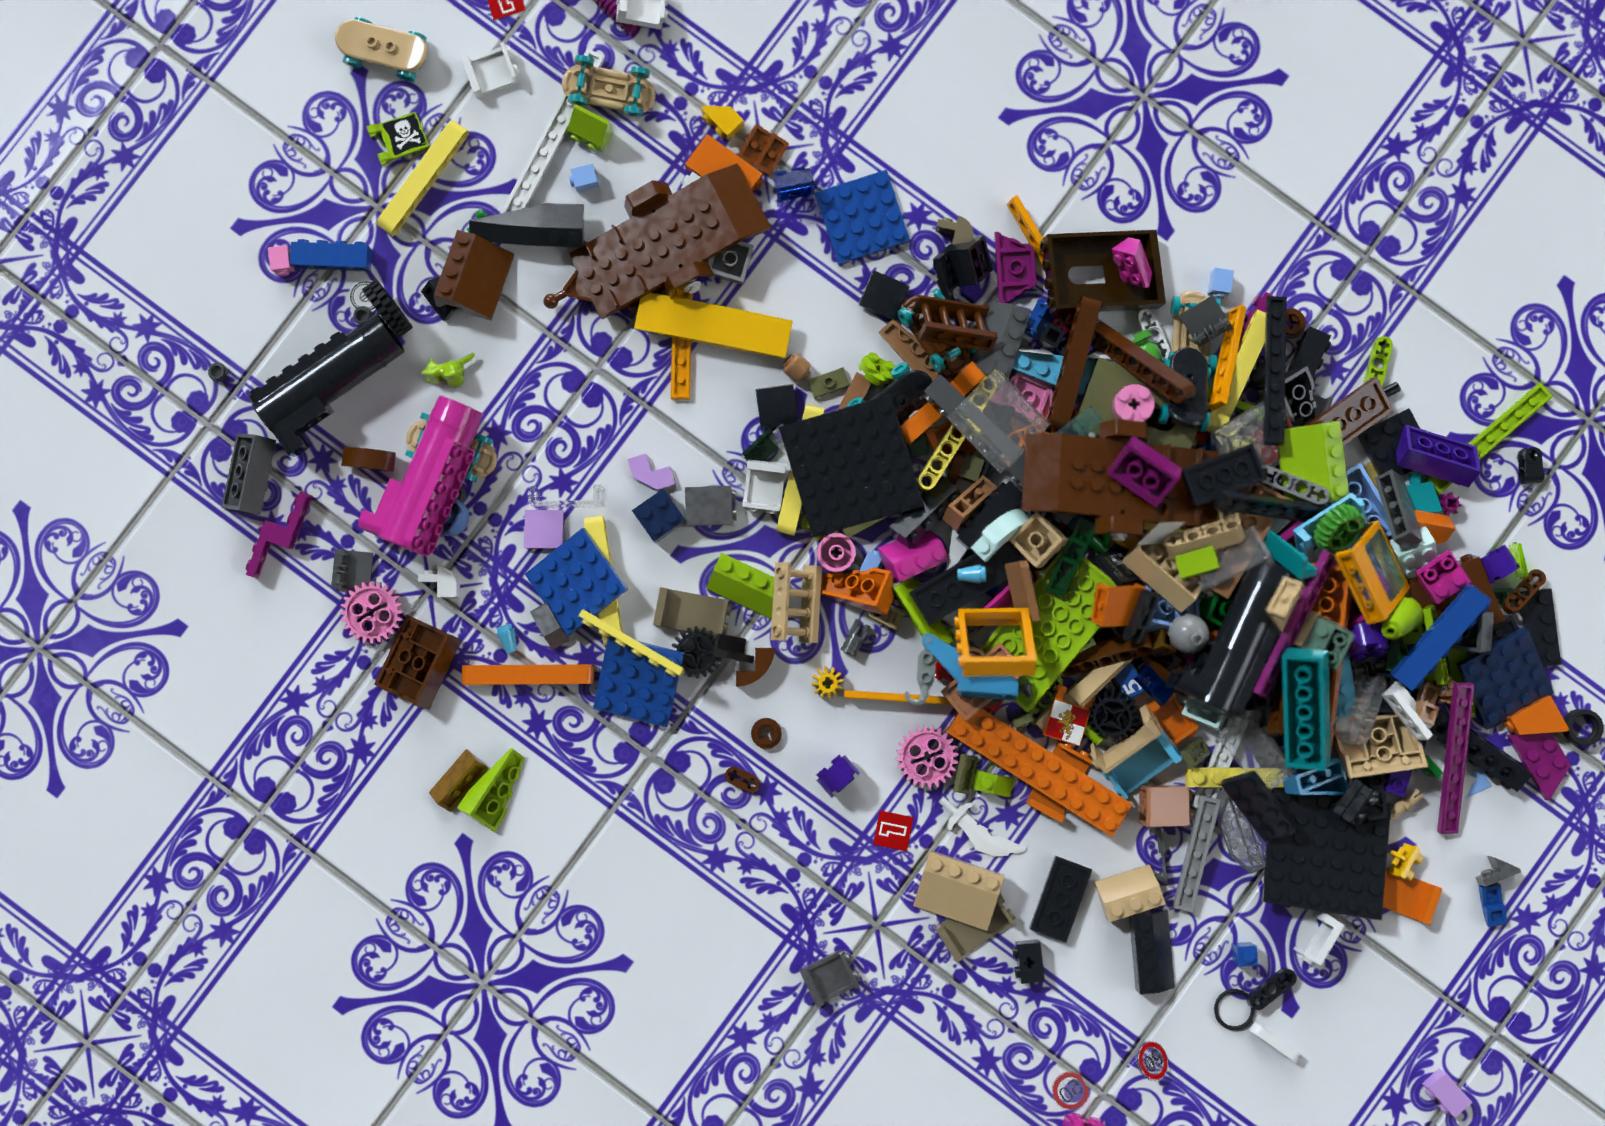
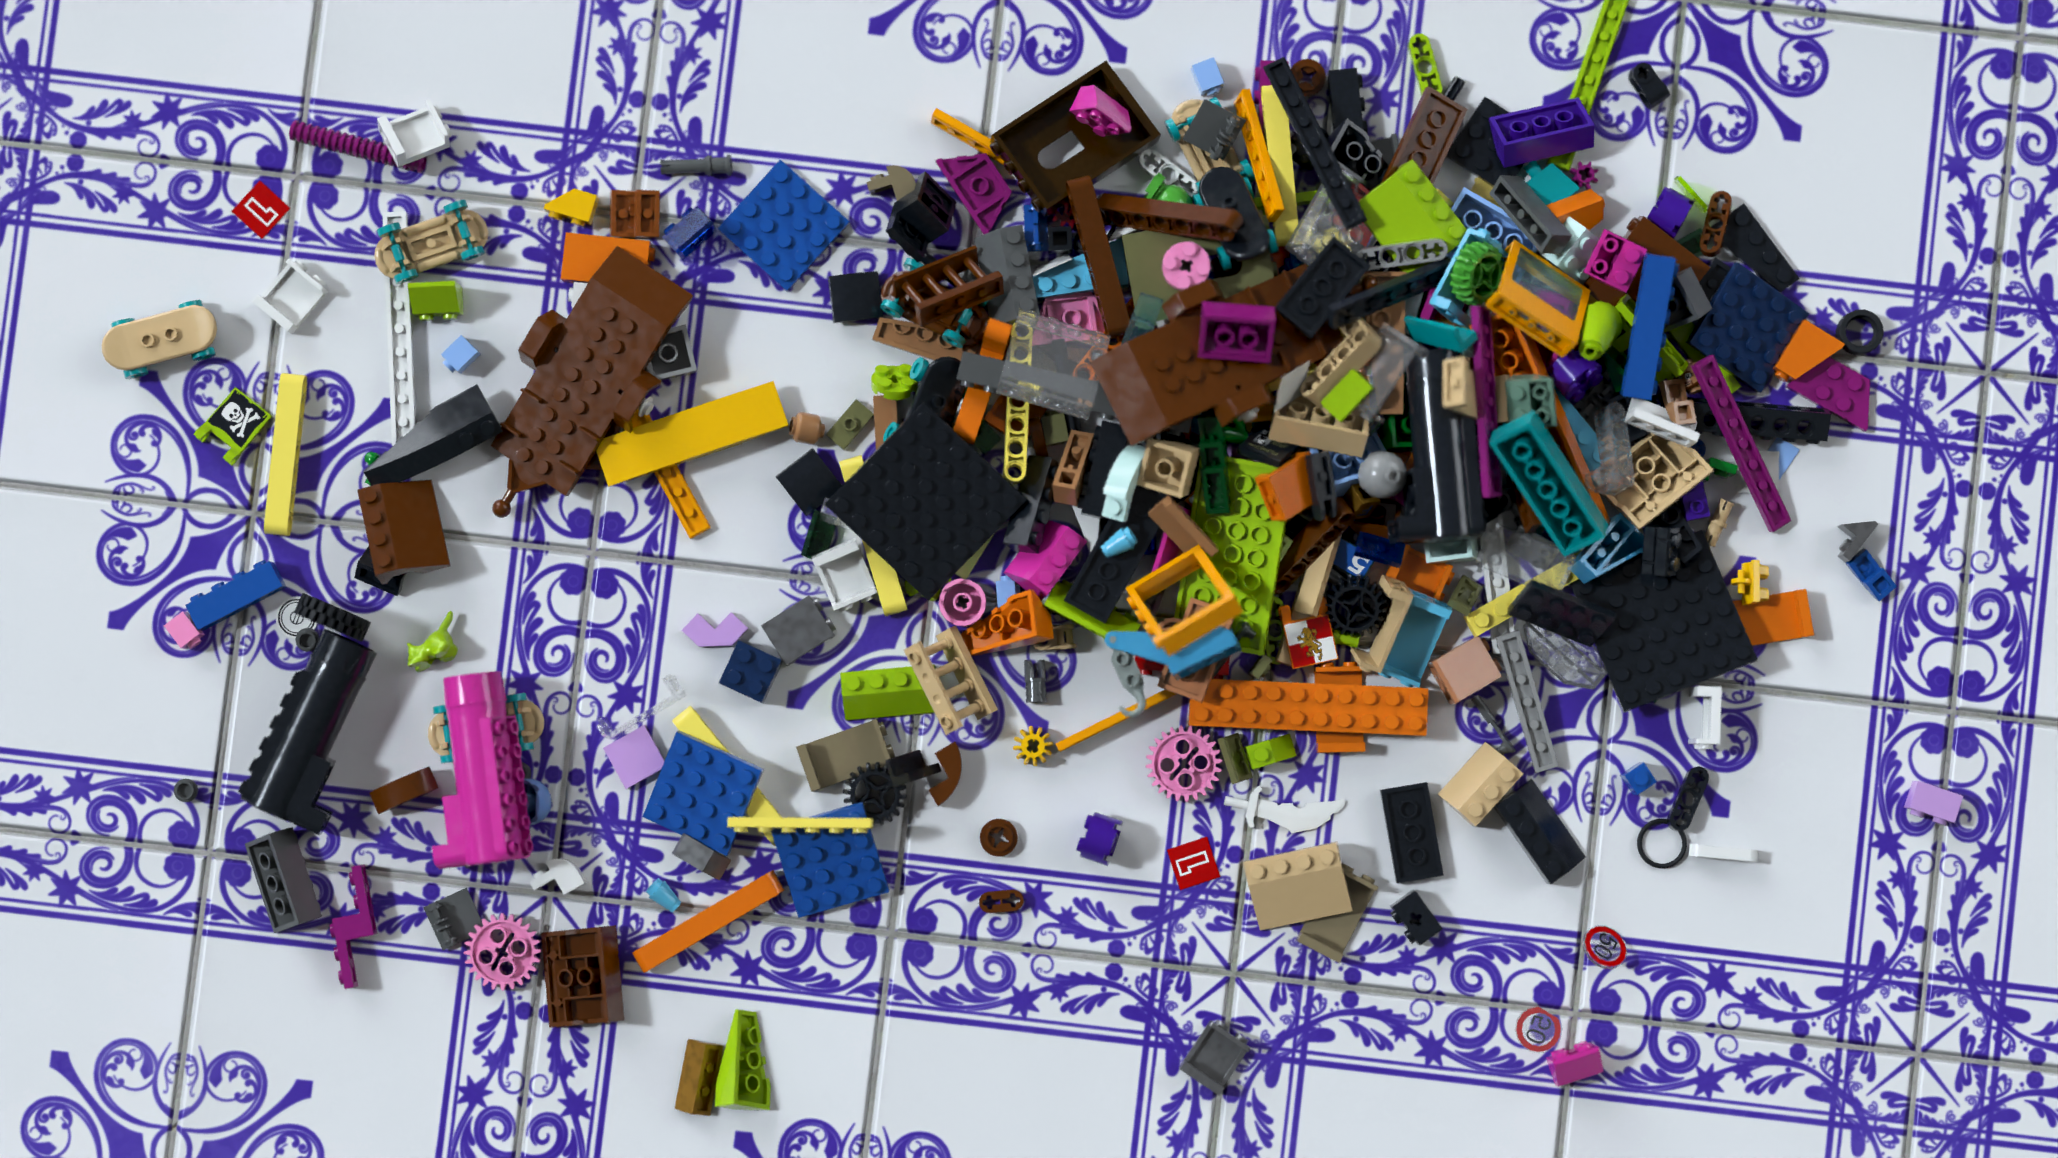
camera: 25 degrees left, 0 degrees up
none -> dark grey pin [660,155,732,176]

